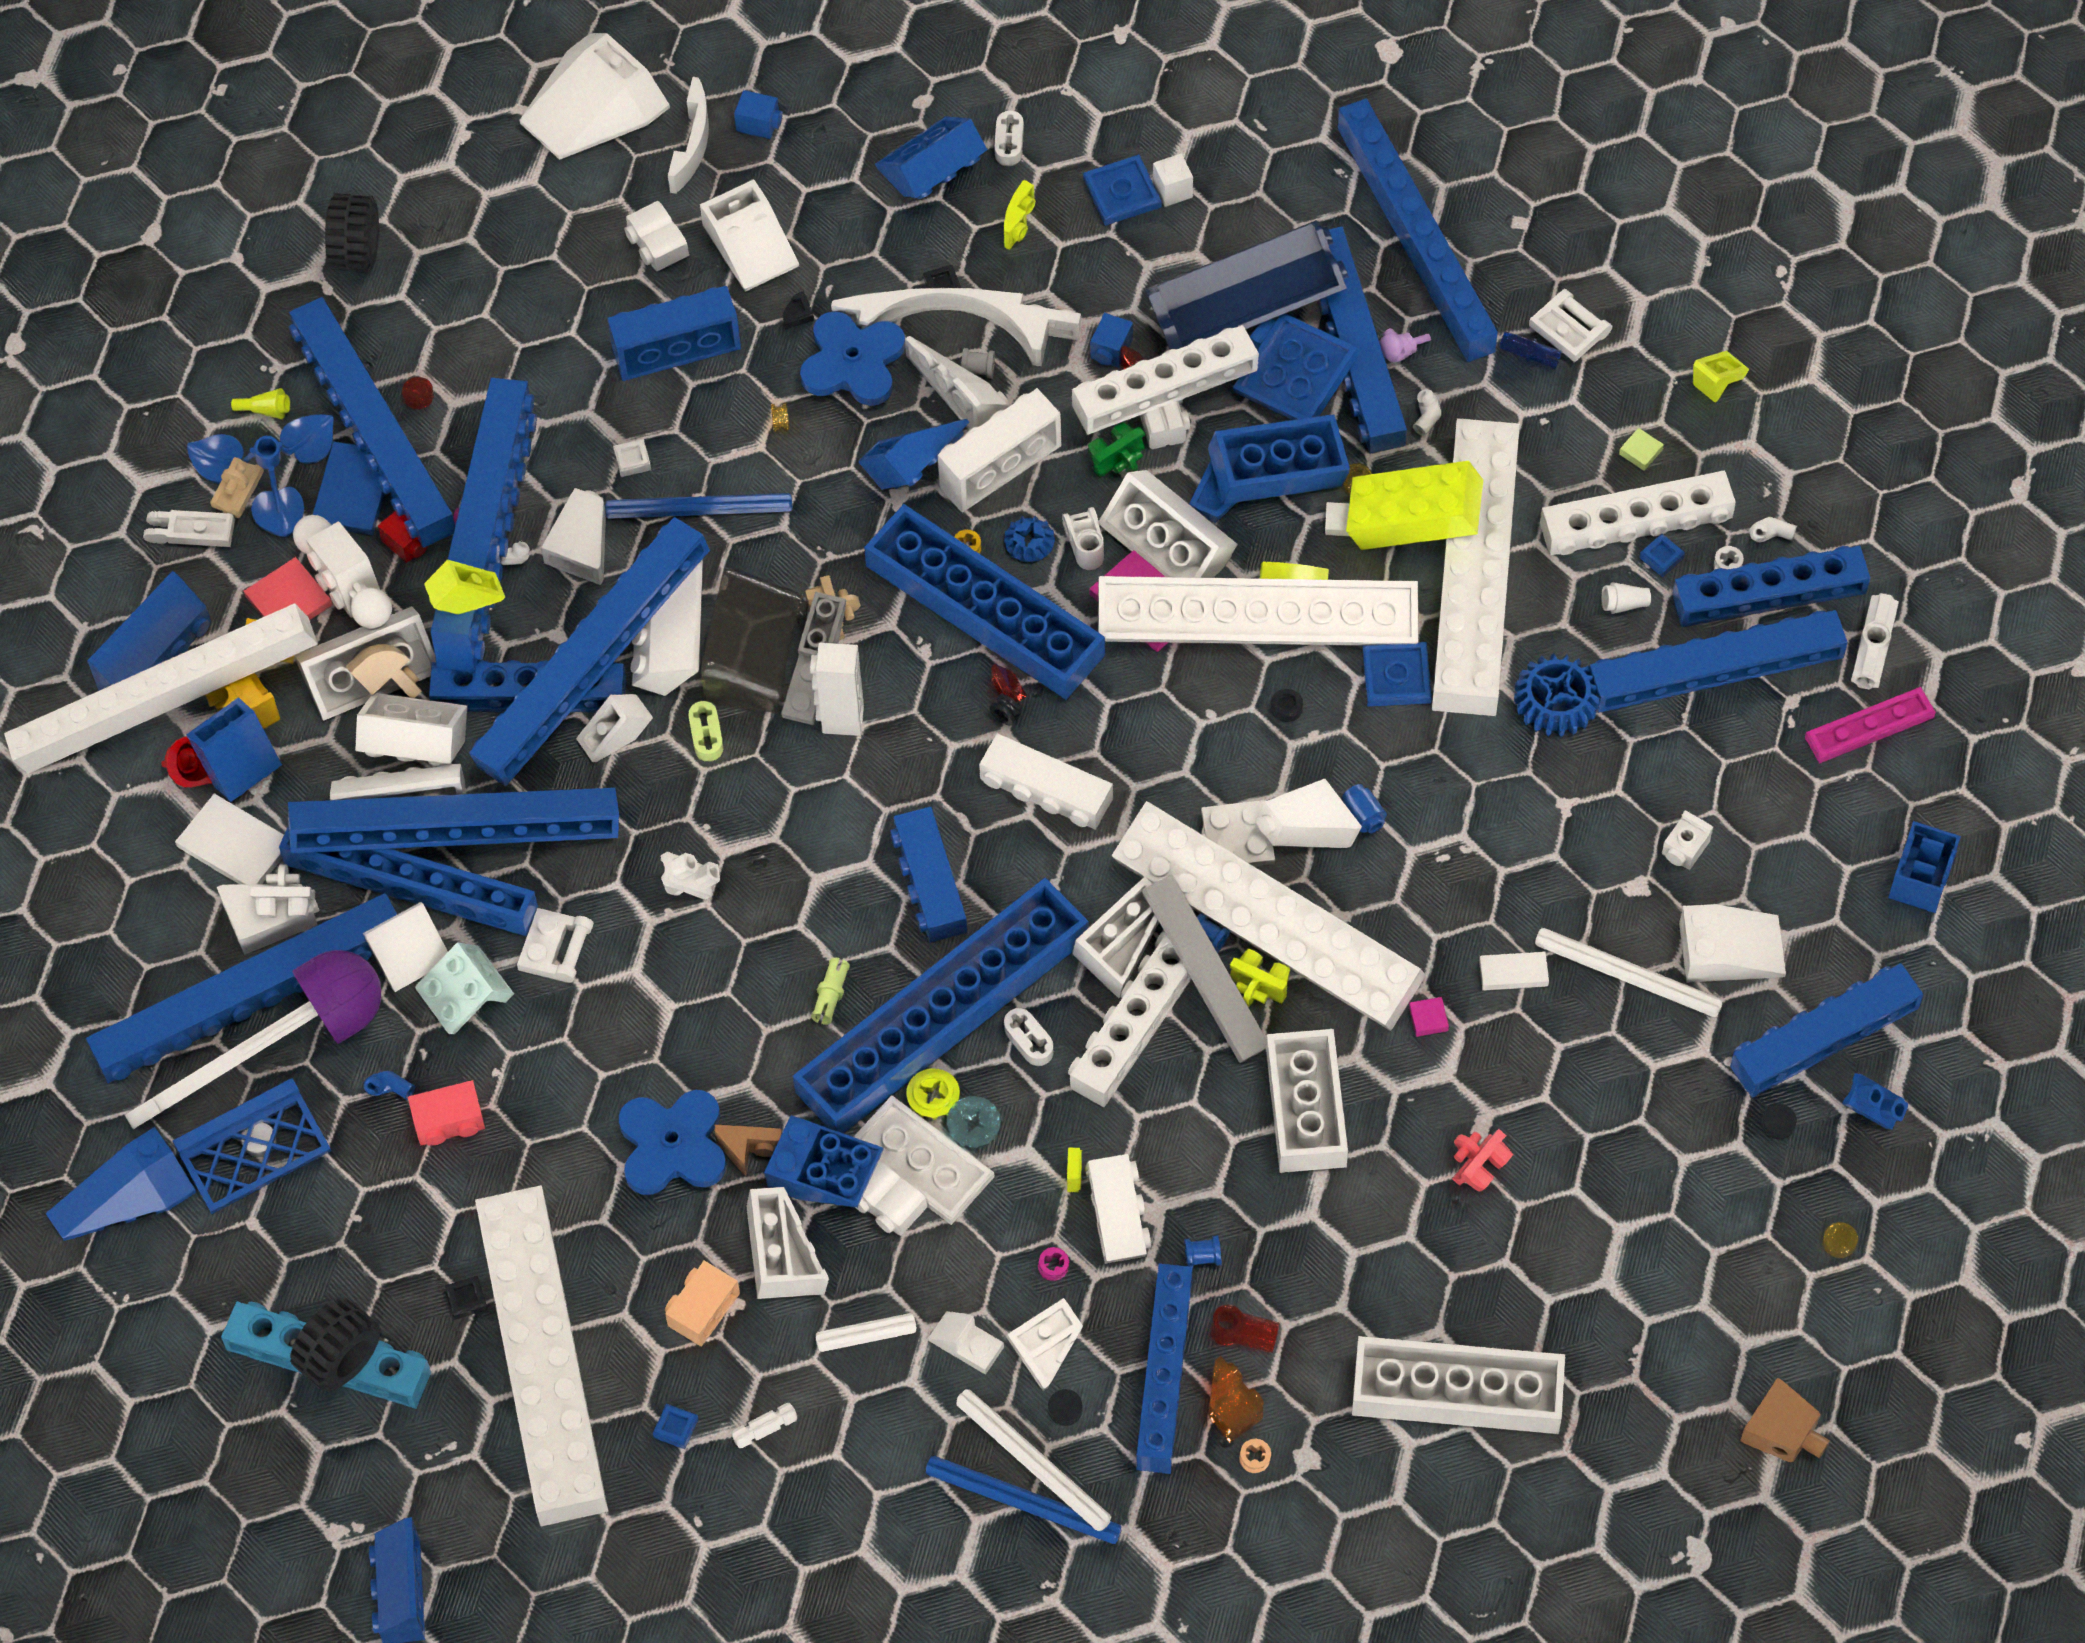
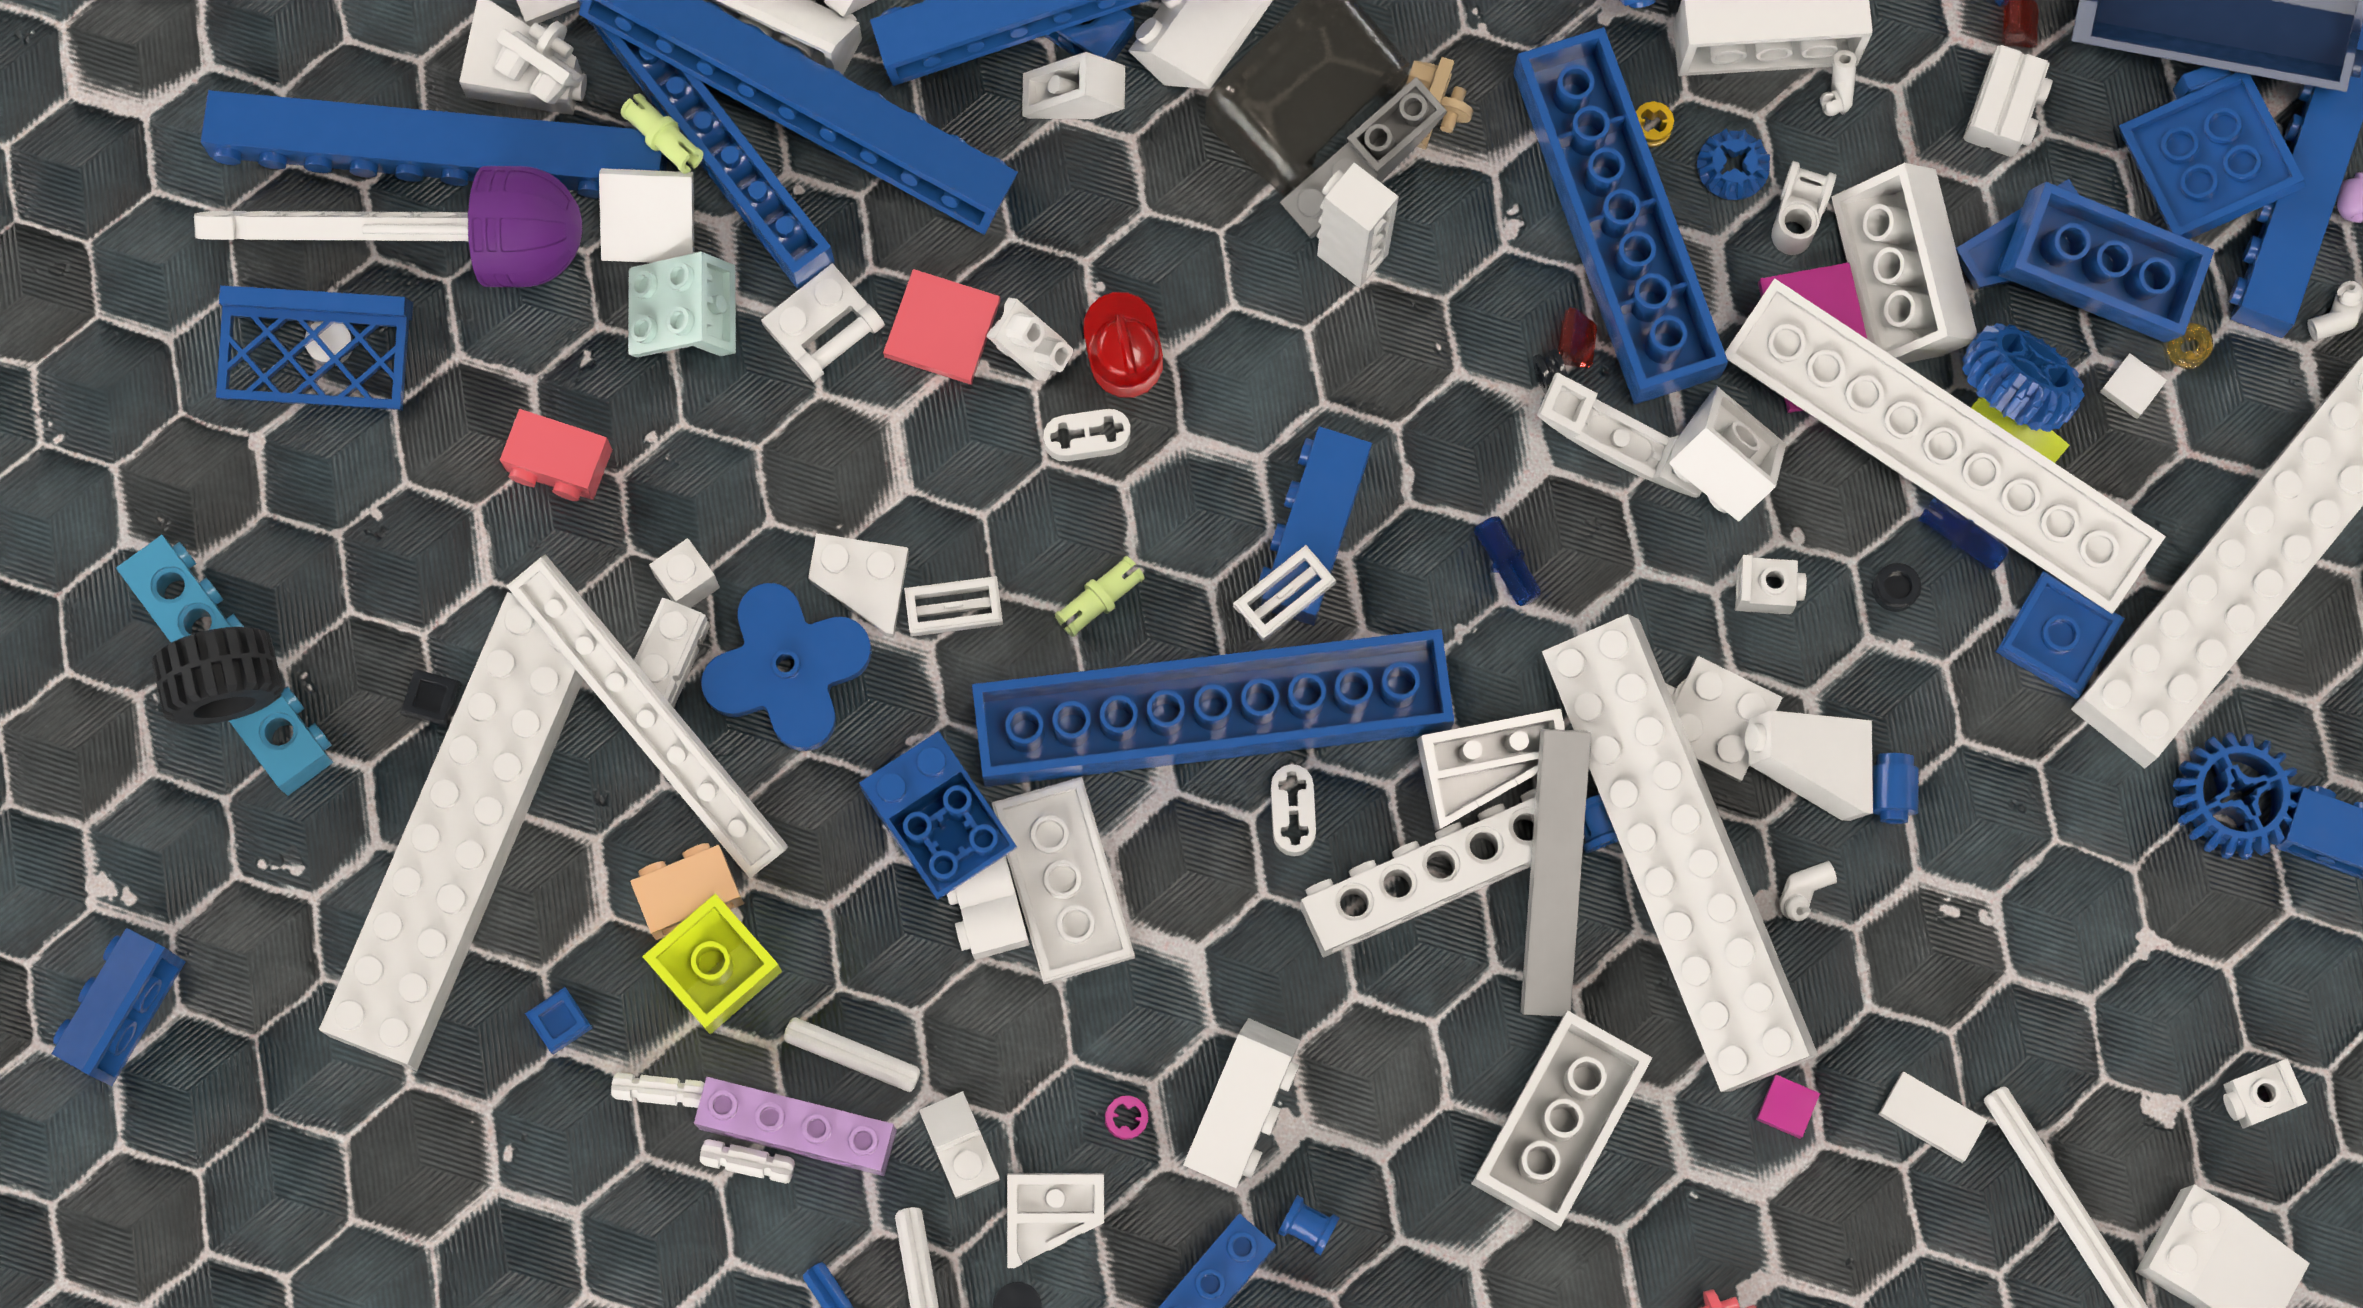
camera: 30 degrees right, 15 degrees up
blue wedge [46,1127,196,1241] -> none
blue arm [363,1071,416,1100] -> none
yellowish green beam [689,701,723,761] -> none
medium nougat slope [714,1125,782,1176] -> none
white wedge [746,1187,829,1299] -> none
neon yellow gear [906,1068,960,1120] -> none
clear light blue gear [947,1096,1001,1149] -> none
white brick [979,733,1113,830] -> none
neon yellow tile [1067,1148,1082,1192] -> none
white brick [1072,325,1259,435] -> none
green hips [1088,422,1145,478] -> none
neon yellow hips [1230,949,1290,1007] -> none
neon yellow brick [1346,460,1483,550] -> none
none -> white tile [507,554,789,878]
none -> yellowish green pin [621,93,703,174]
none -> white brick [634,598,710,708]
none -> neon yellow slope [642,893,782,1035]
none -> white brick [649,538,720,608]
none -> lavender brick [694,1077,897,1176]
none -> white axle [700,1139,795,1184]
none -> white wing [808,533,909,638]
none -> coral tile [883,269,1001,385]
none -> white tile [904,576,1003,637]
none -> white beam [1043,409,1131,461]
none -> red piece [1084,292,1163,398]
none -> white tile [1233,545,1336,642]
none -> clear blue axle [1474,516,1541,607]
none -> white slope [1537,373,1702,498]
none -> white slope [1669,386,1786,522]
none -> white brick [1735,555,1807,614]
none -> white arm [1779,861,1837,922]
none -> white arm [1820,50,1857,116]
none -> clear blue axle [1919,497,2009,570]
none -> blue gear [1962,323,2085,432]

